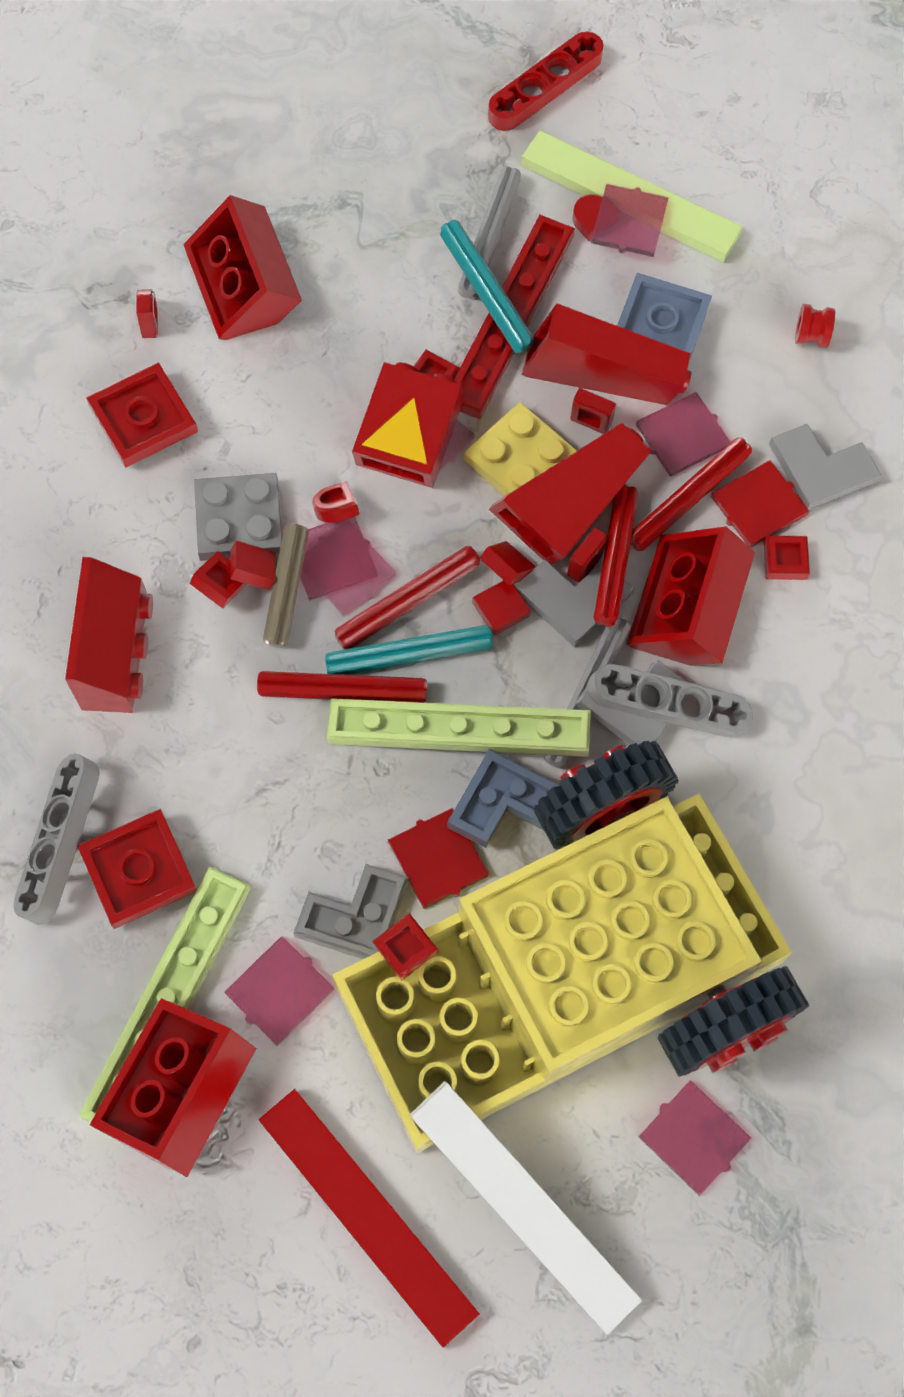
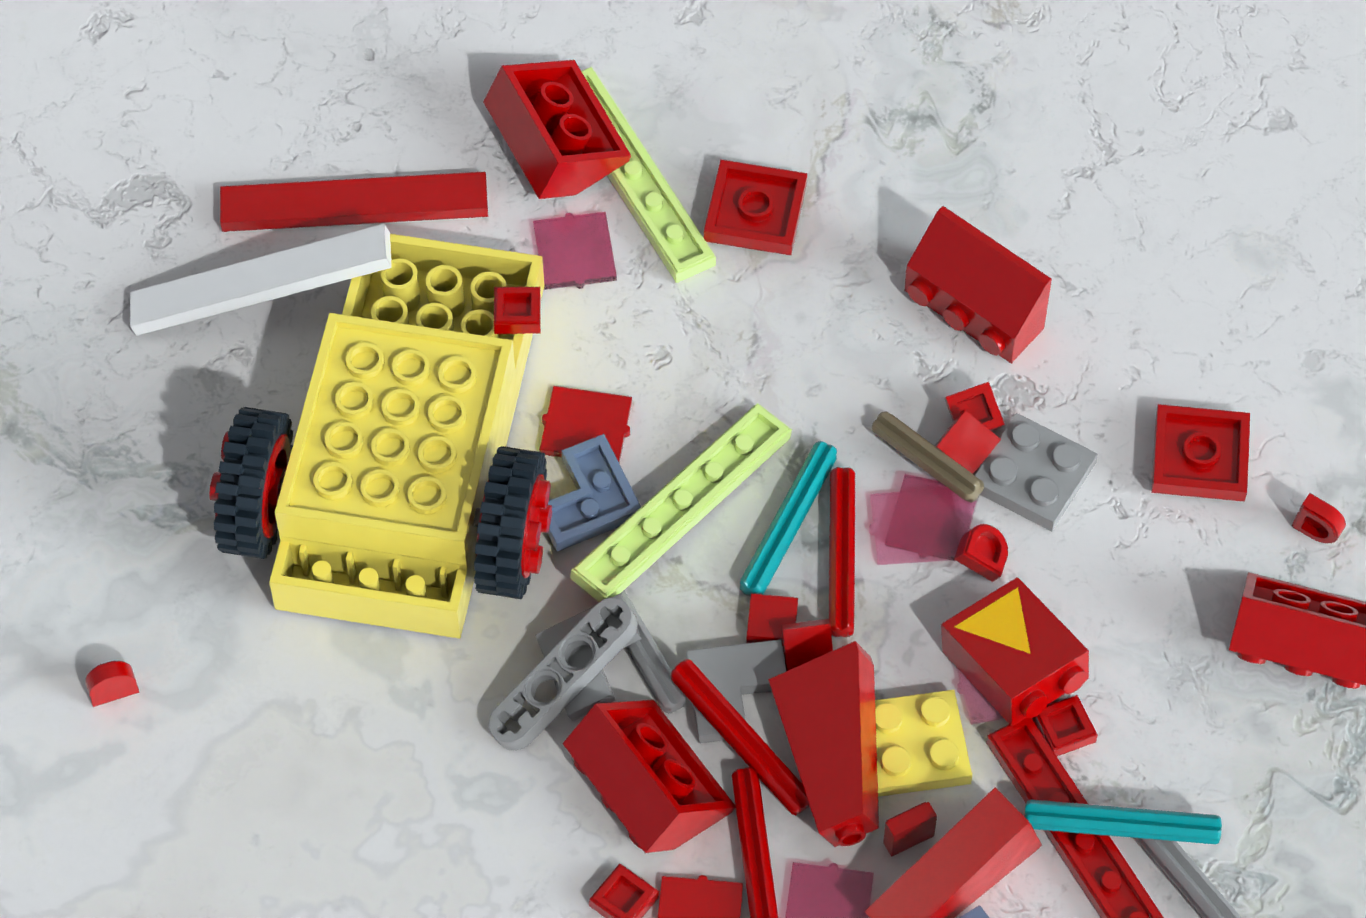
camera: 130 degrees right, 10 degrees down
light grey beam [14,753,100,925] -> none
red axle [257,671,428,703] -> none
light grey tile [293,864,408,959] -> none
red tile [567,528,607,583] -> none
clear pink piece [638,1080,751,1196] -> none

